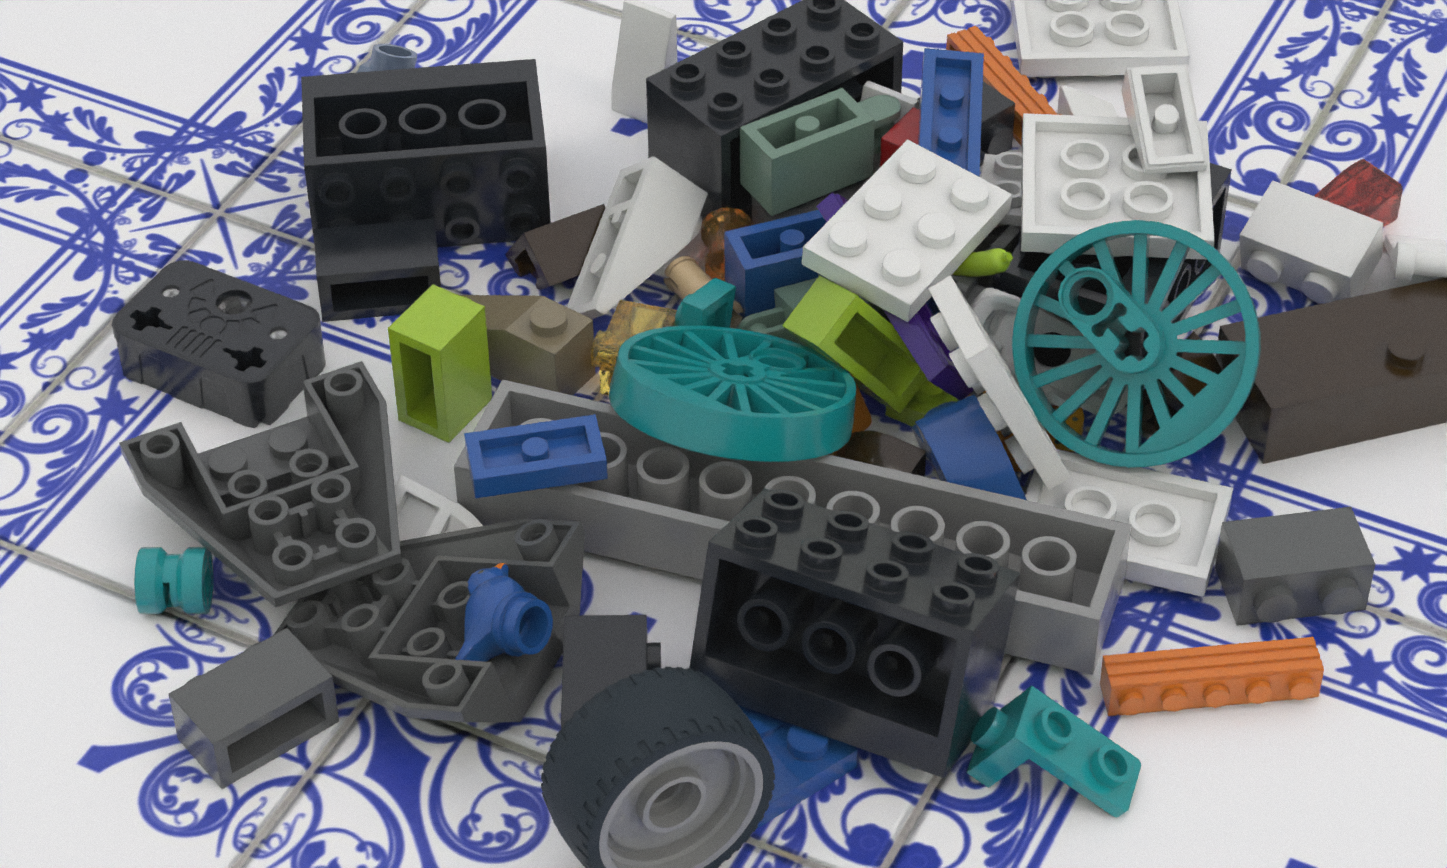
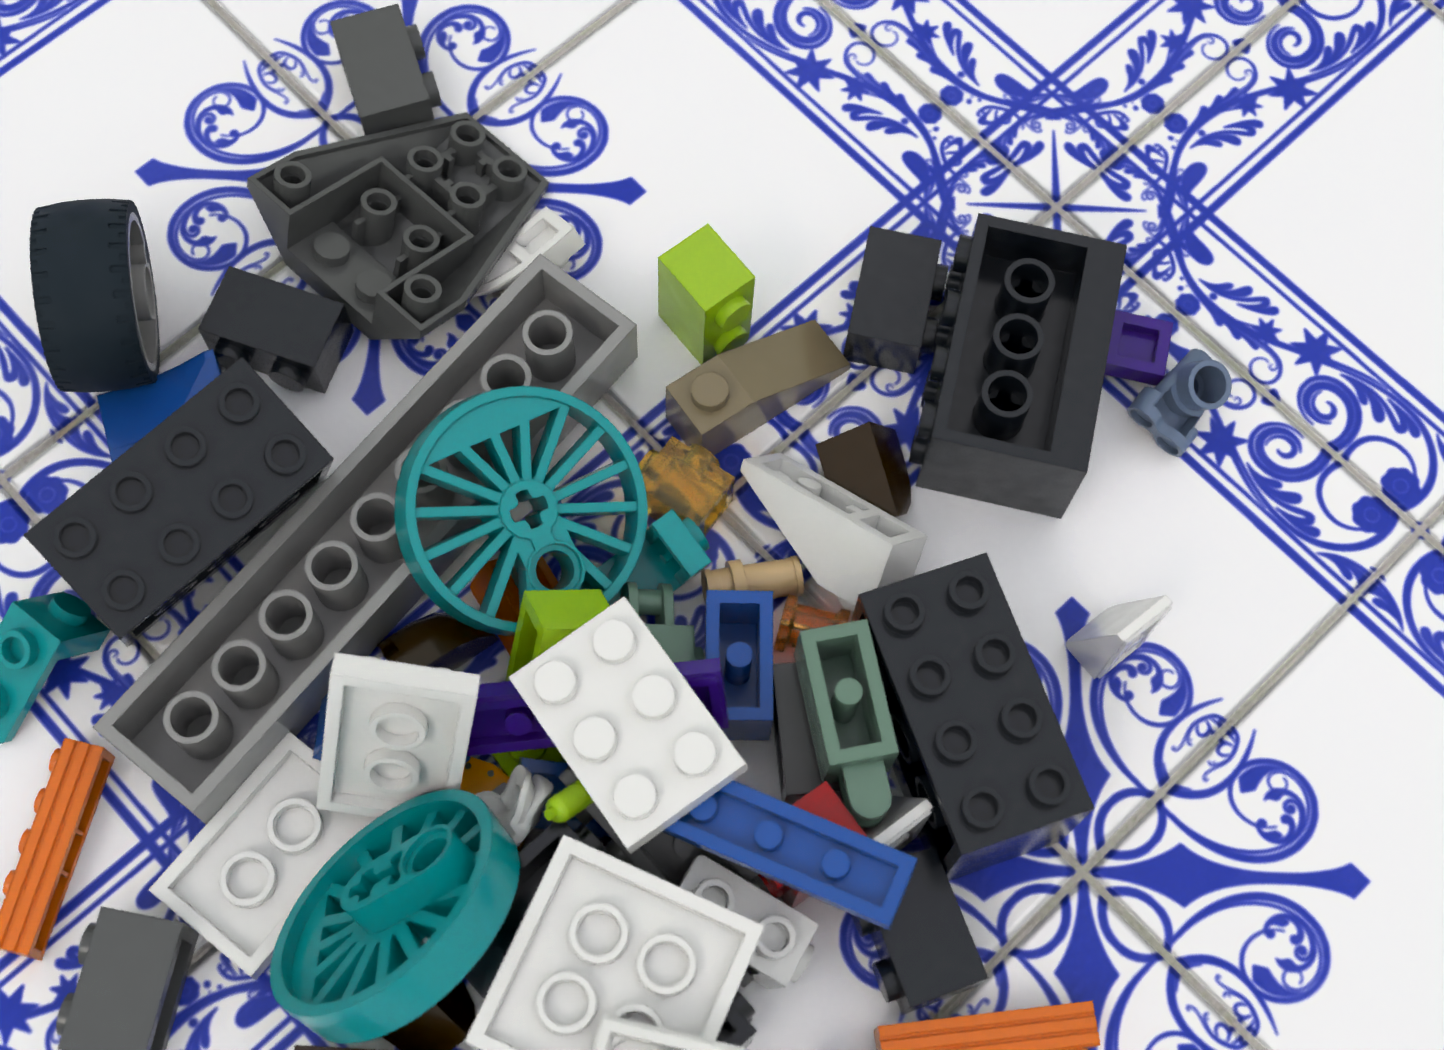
camera: 105 degrees right, 25 degrees up
black axle [112,260,326,428] -> none
dark grey wedge [119,361,402,608] -> none
teal wheel [134,547,214,614] -> none
blue animal [455,563,553,662] -> none
blue plate [464,414,608,499] -> none

